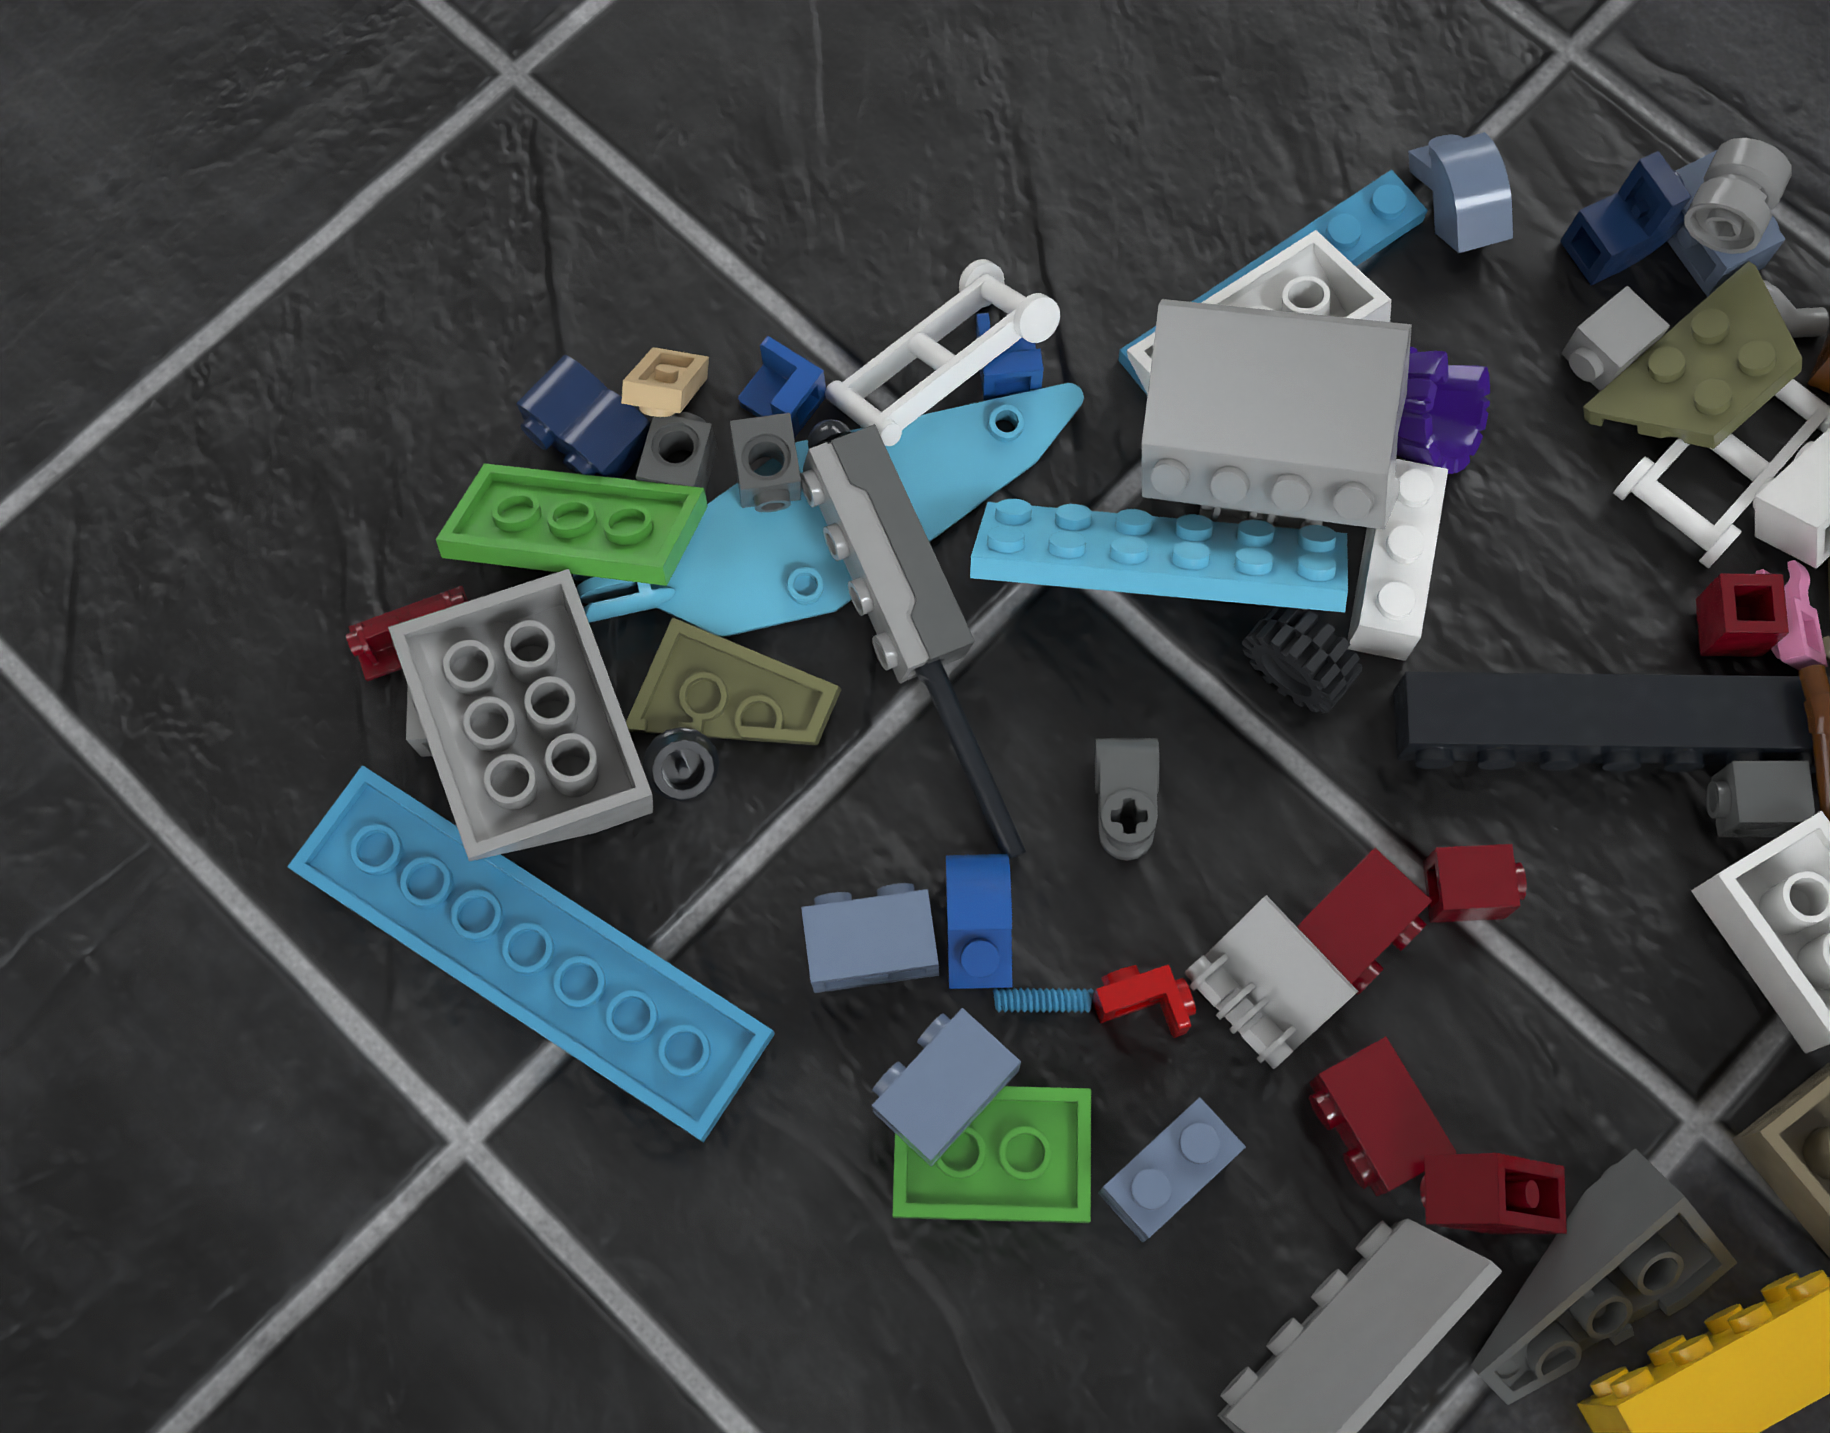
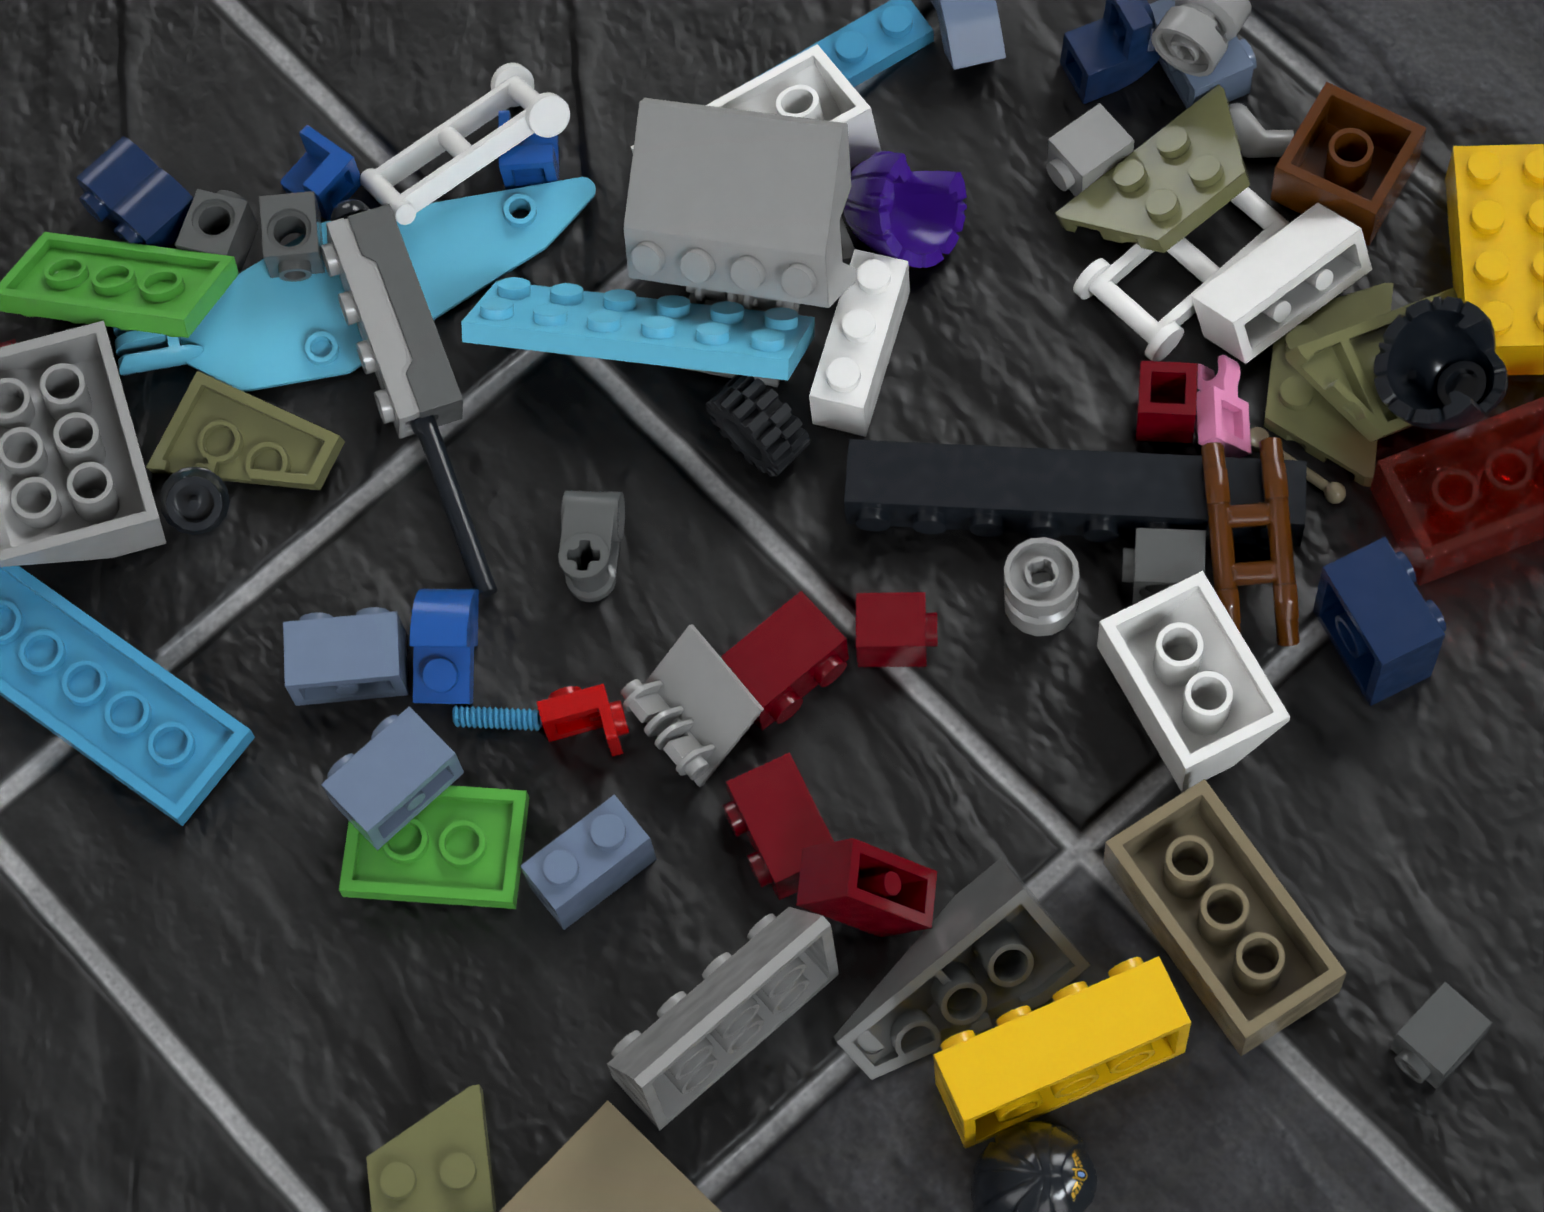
camera: 10 degrees right, 5 degrees down
tan plate [621,347,709,417] -> none
none -> light grey wheel [1004,537,1079,636]

